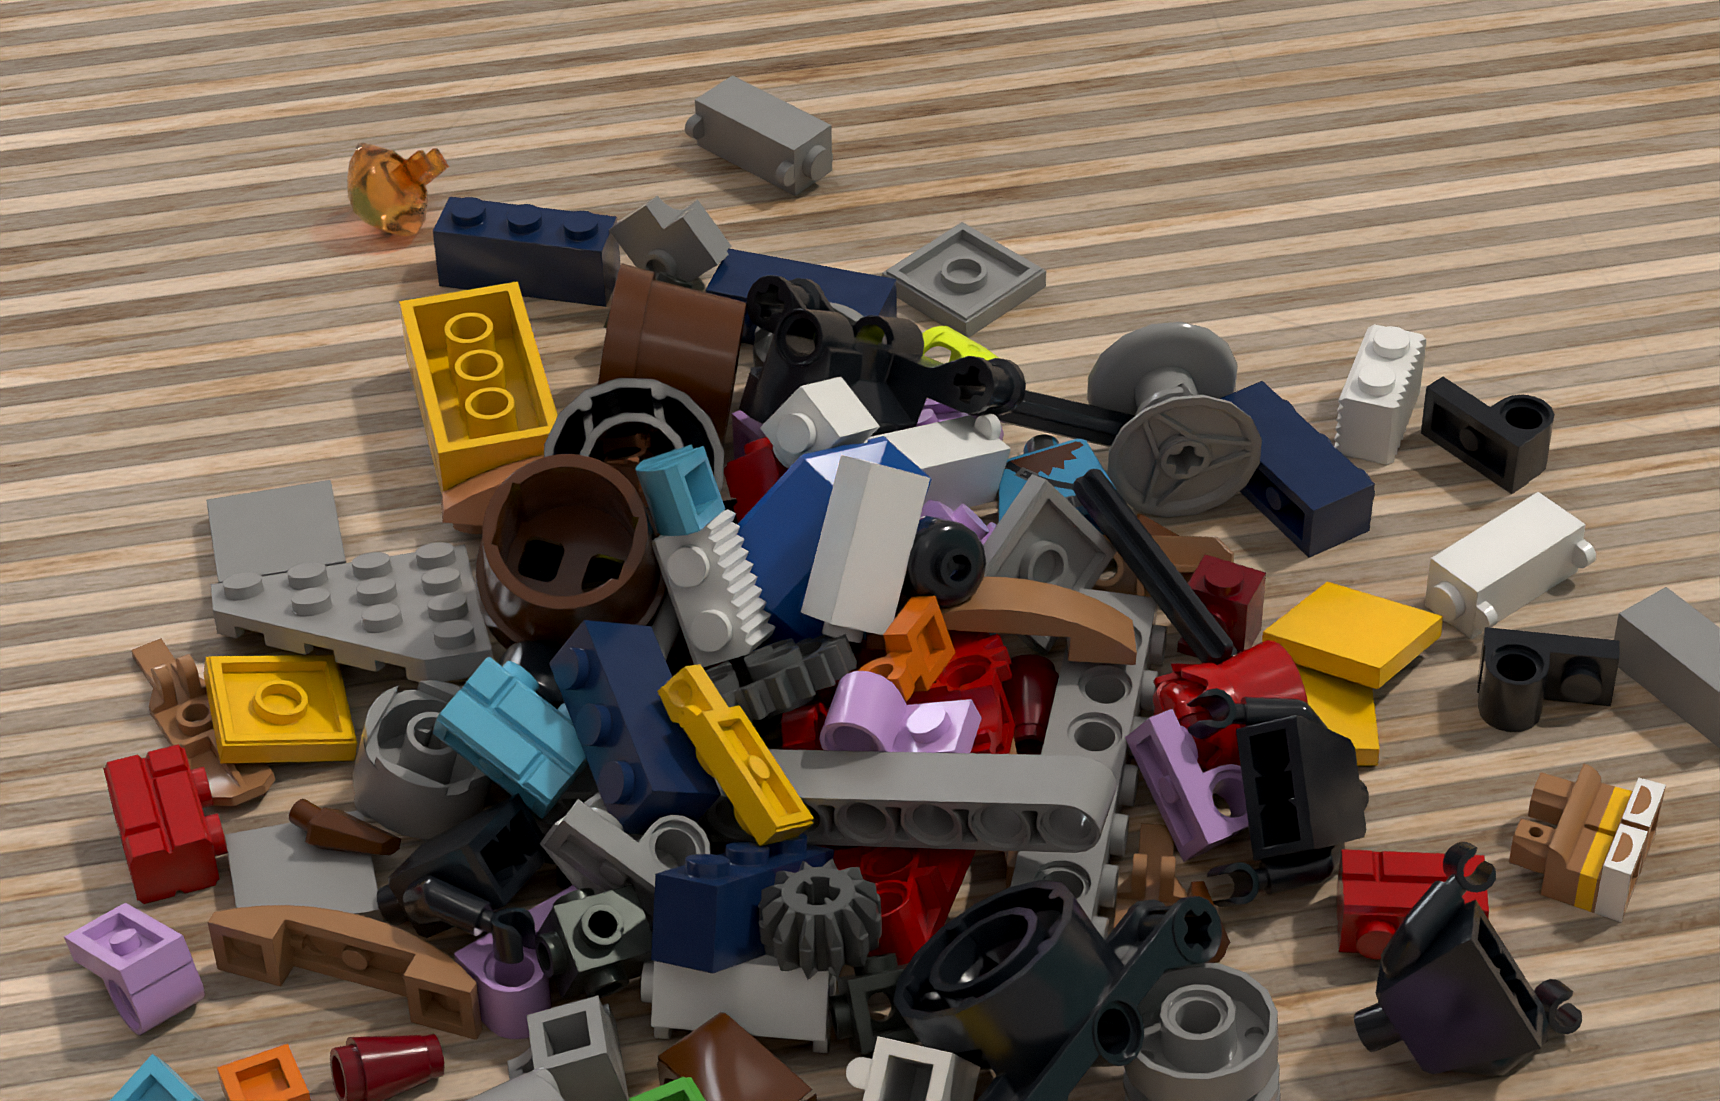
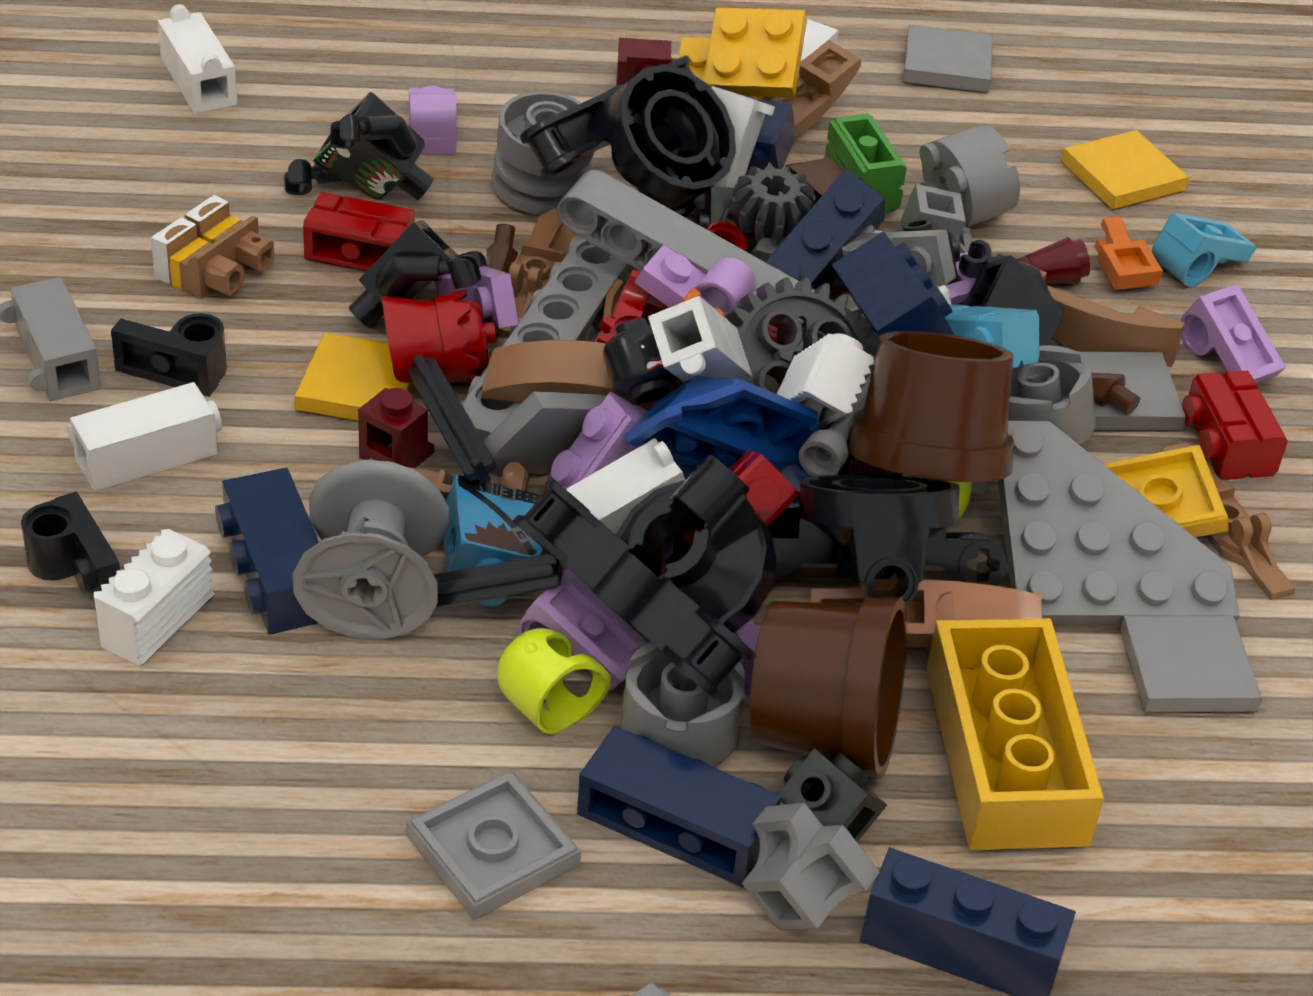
camera: 175 degrees left, 0 degrees up
medium azure slope [635,444,725,536] -> none
yellow hinge [657,664,814,846] -> none
white brick [760,377,880,469] -> none
yellow tile [1262,581,1443,689] -> none

